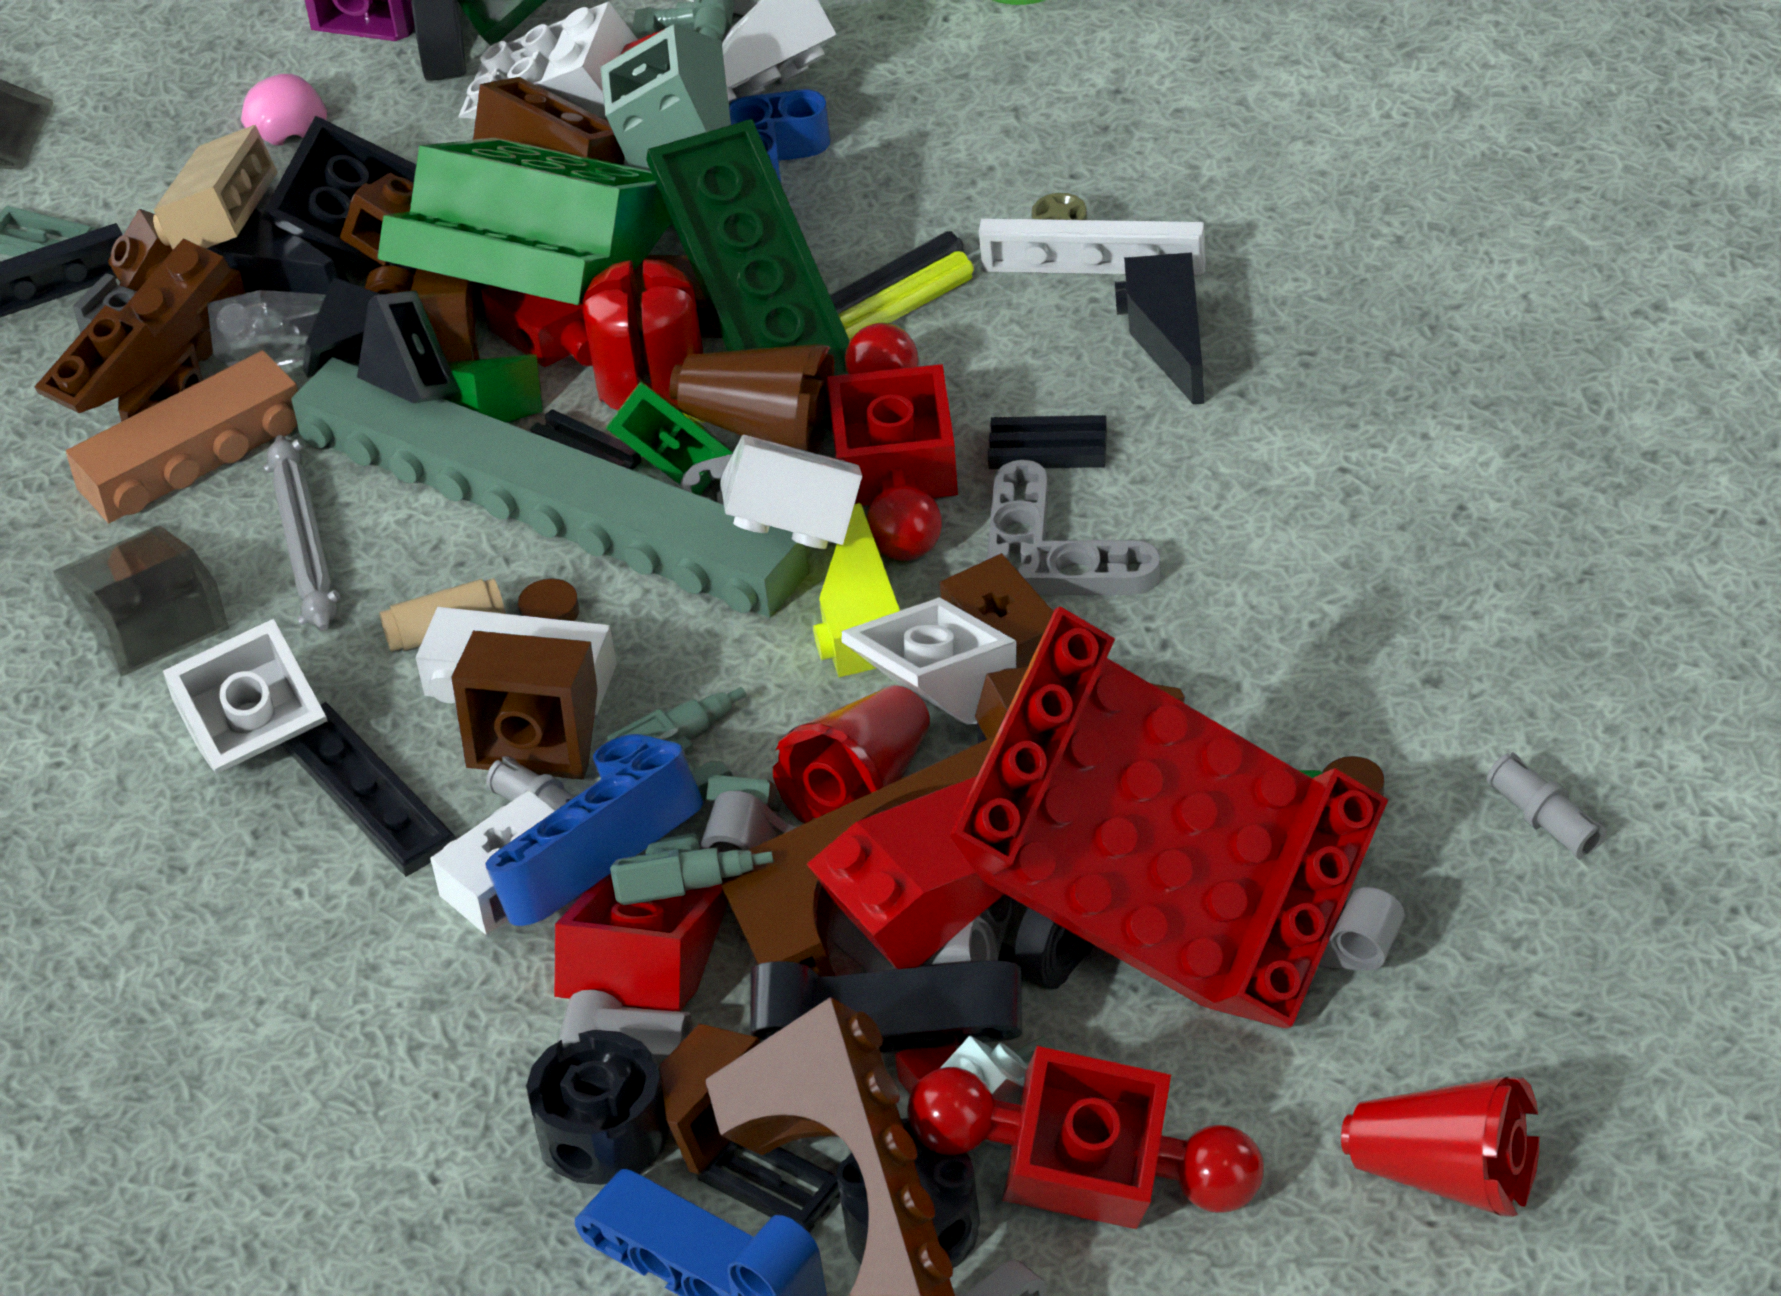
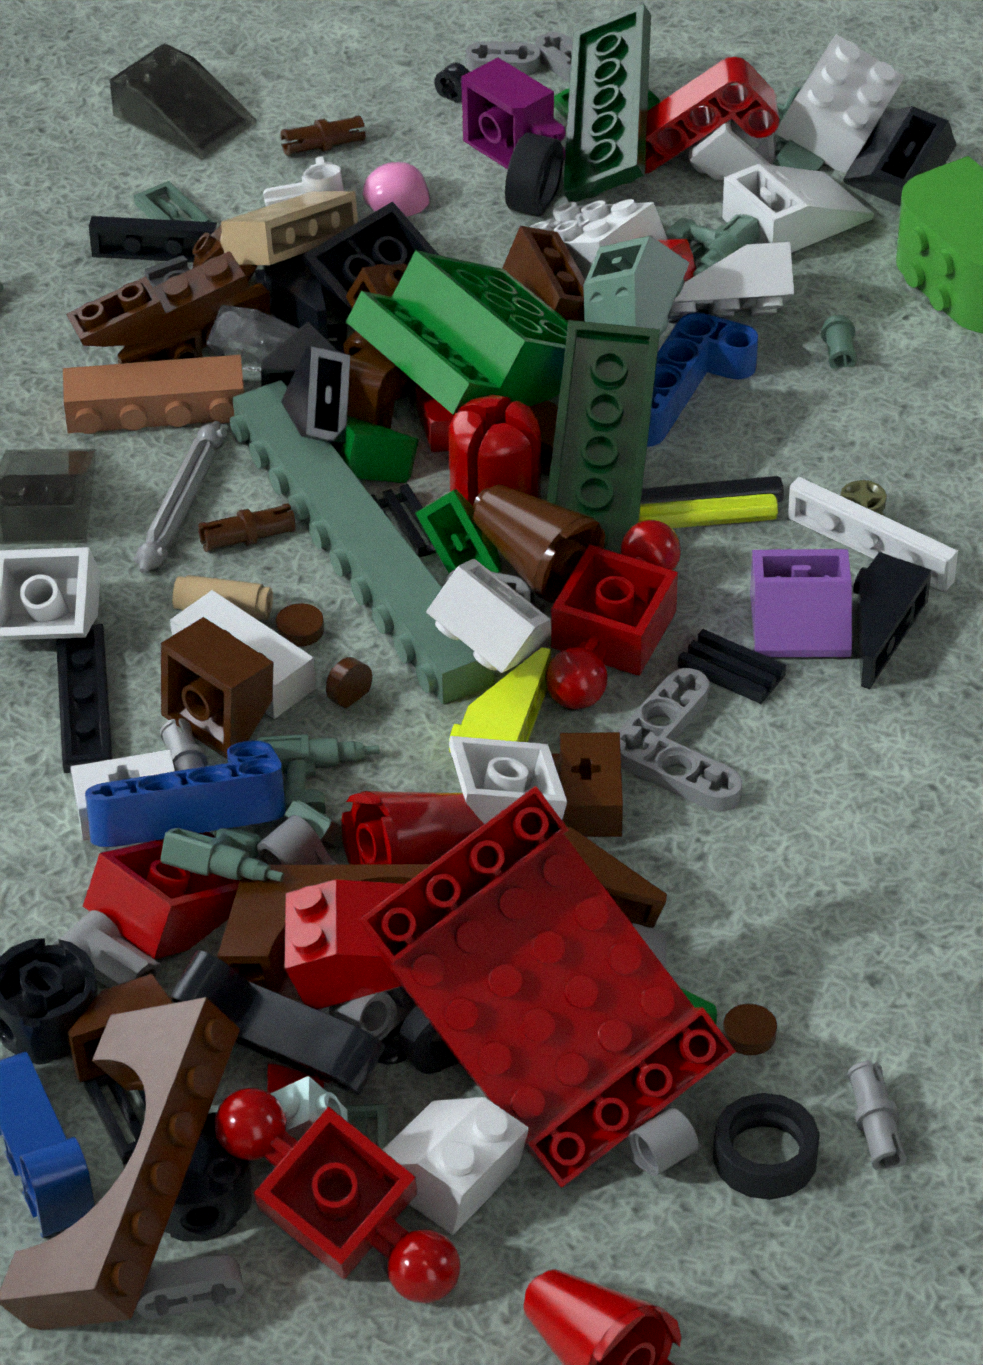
camera: 25 degrees right, 0 degrees up
none -> reddish brown pin [198,503,296,552]
none -> white axle [263,157,344,207]
none -> reddish brown pin [280,115,366,156]
none -> reddish brown tile [326,657,373,708]
none -> white slope [383,1097,529,1235]
none -> black tyre [713,1093,820,1200]
none -> medium lavender slope [750,549,852,657]
none -> sand green pin [821,315,857,368]

